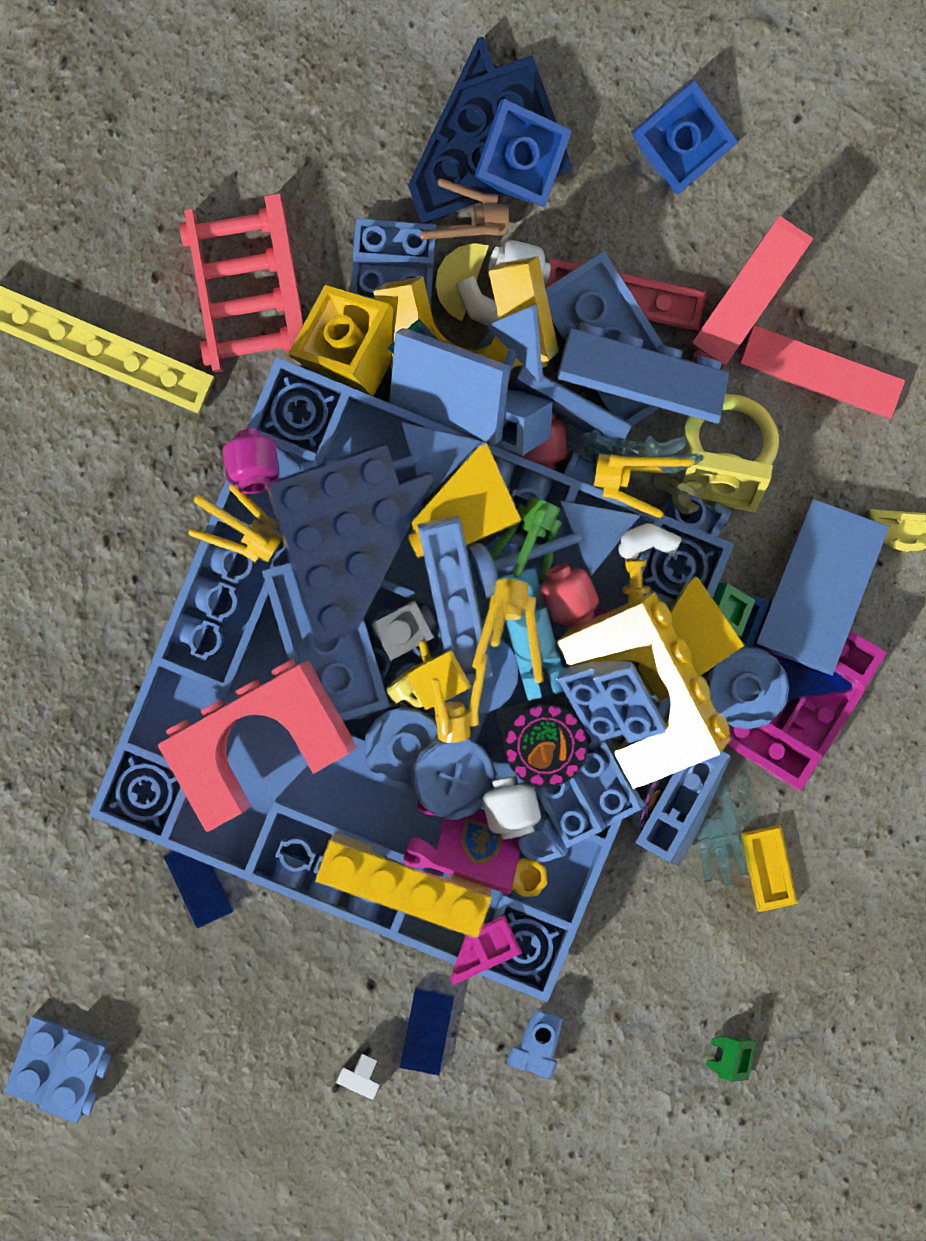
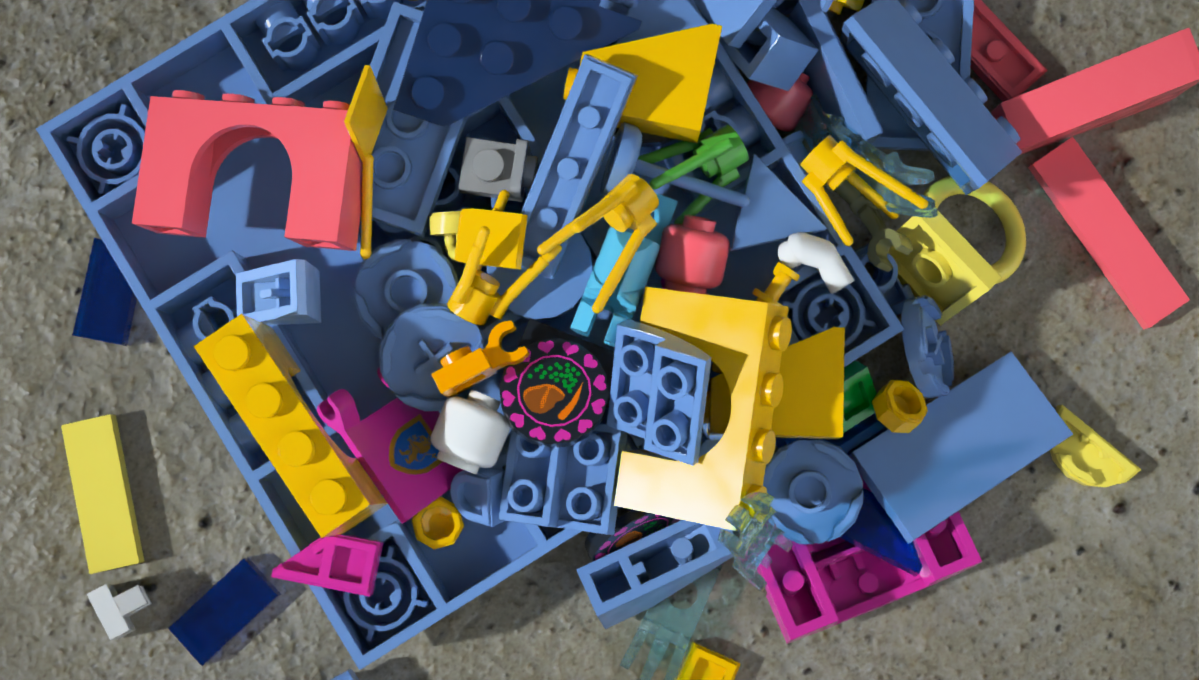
camera: 35 degrees right, 5 degrees down
none -> light yellow tile [61,414,145,574]
none -> light blue slope [236,259,321,326]
none -> yellow piece [344,65,388,259]
none -> light orange plate [431,321,530,398]
none -> clear light blue piece [718,492,793,592]
none -> yellow tile [872,380,928,433]
none -> medium blue tile [901,295,954,399]

